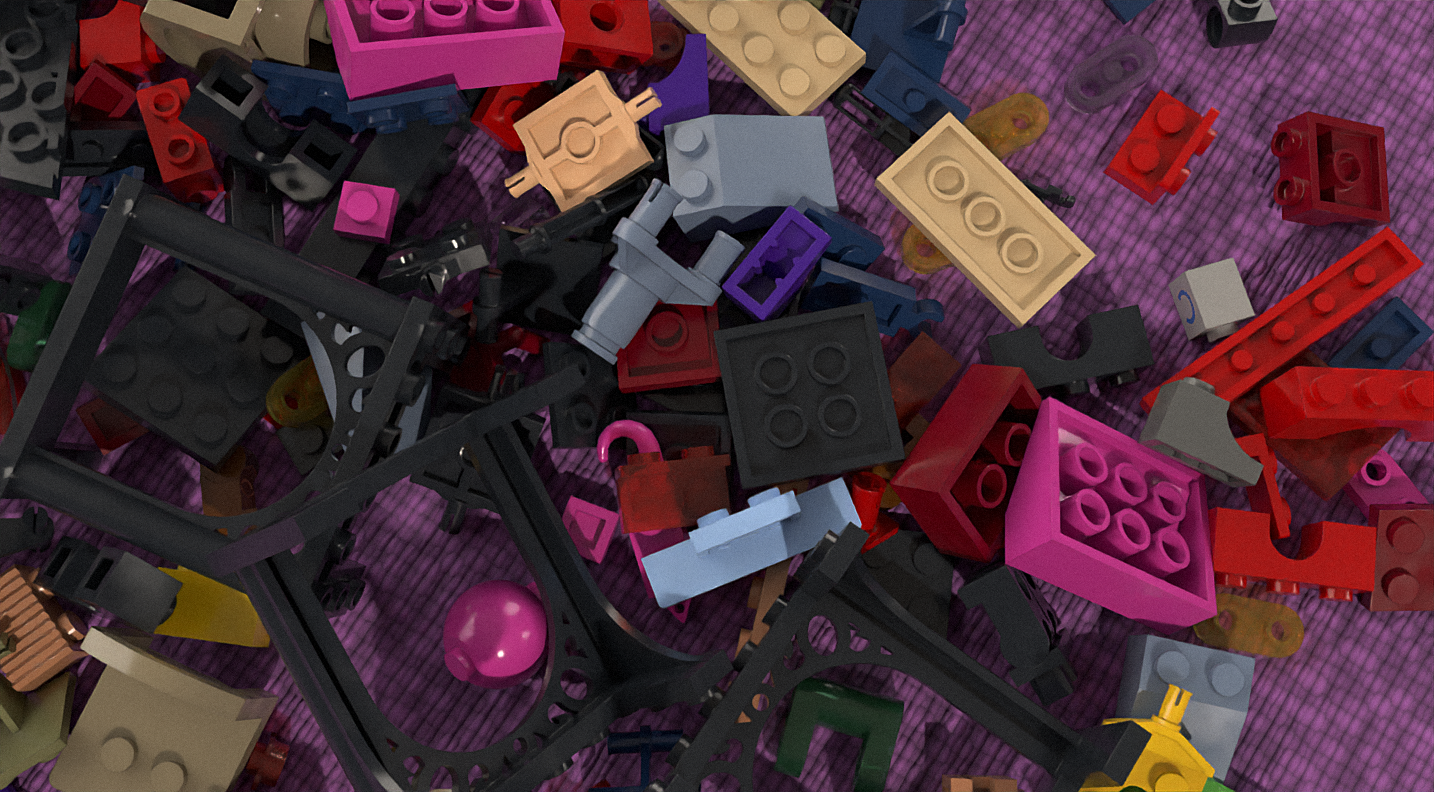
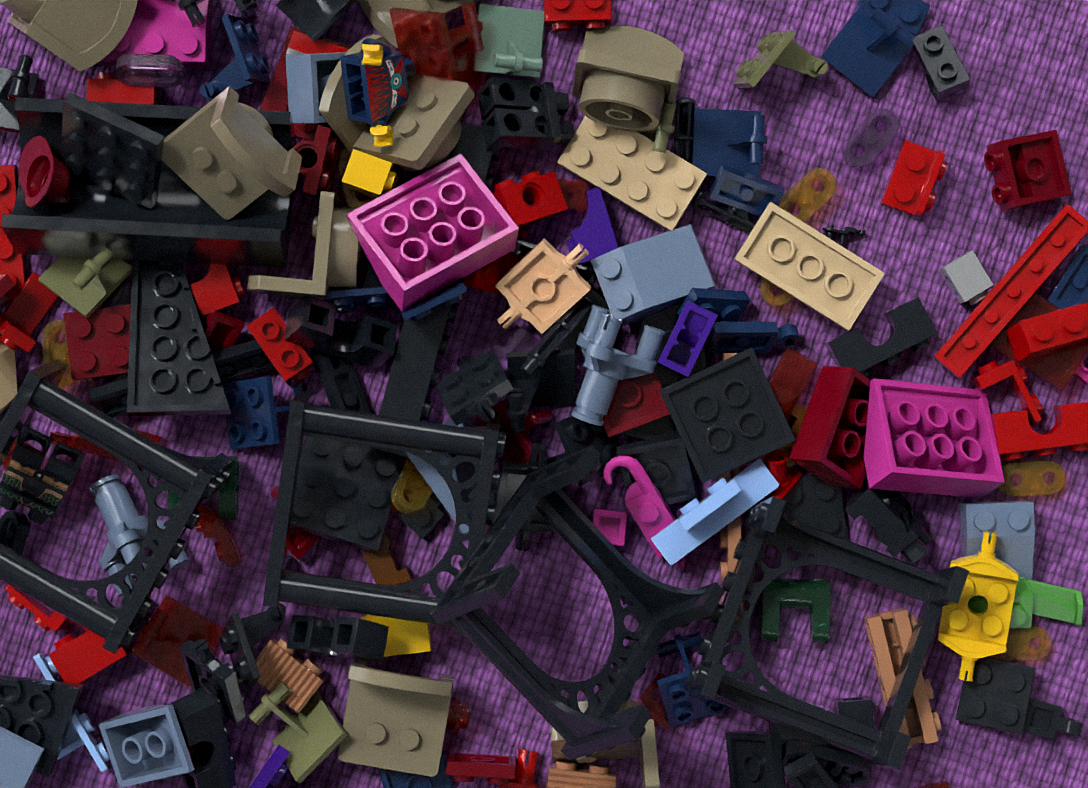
camera: 15 degrees left, 10 degrees up
dark pink plate [333,181,400,244] -> none
dark pink brick [443,579,549,690] -> none
clear red bracket [614,446,731,534] -> none
dark grey arch [1137,377,1264,487] -> none

